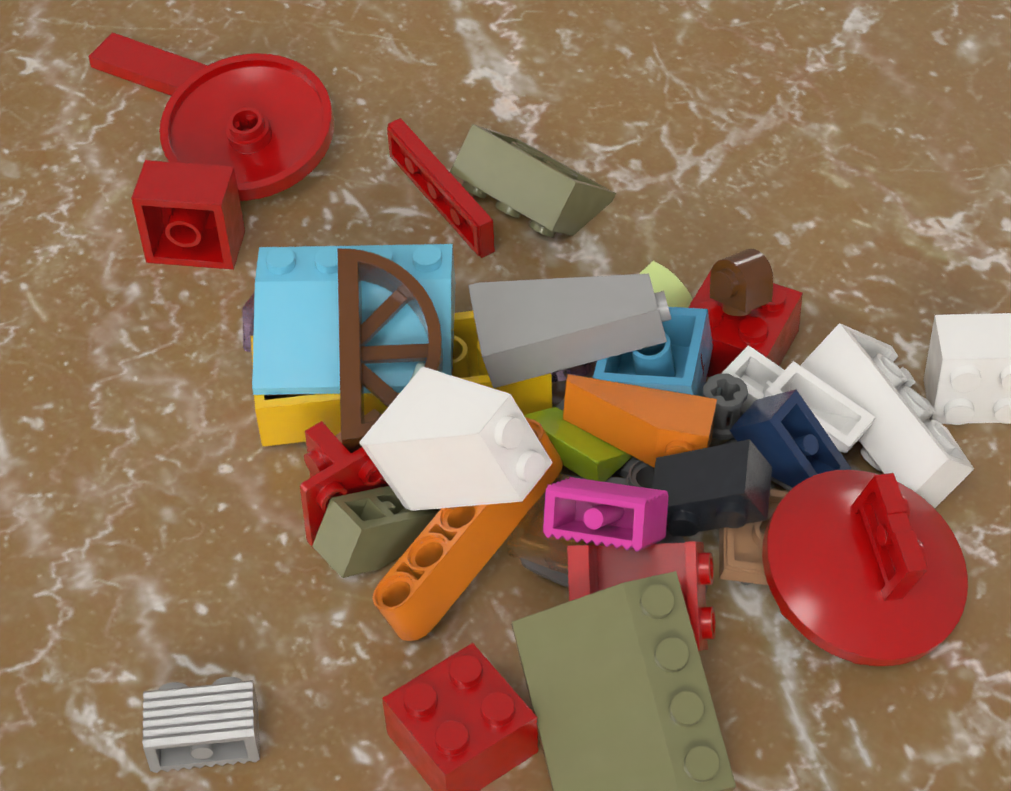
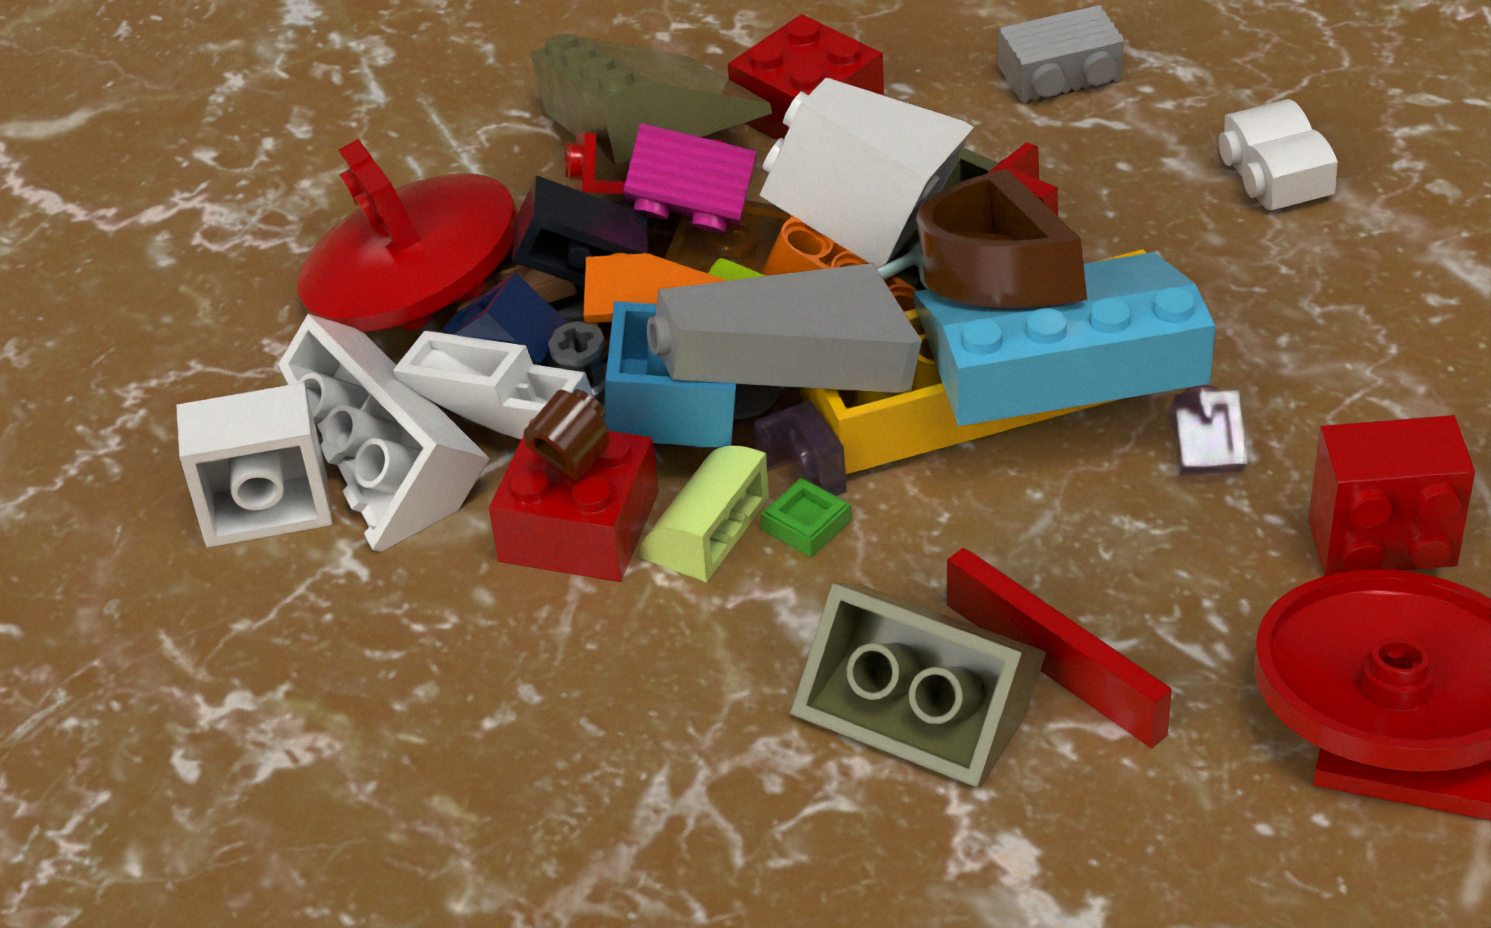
camera: 170 degrees right, 5 degrees down
none -> white brick [1218,99,1338,211]

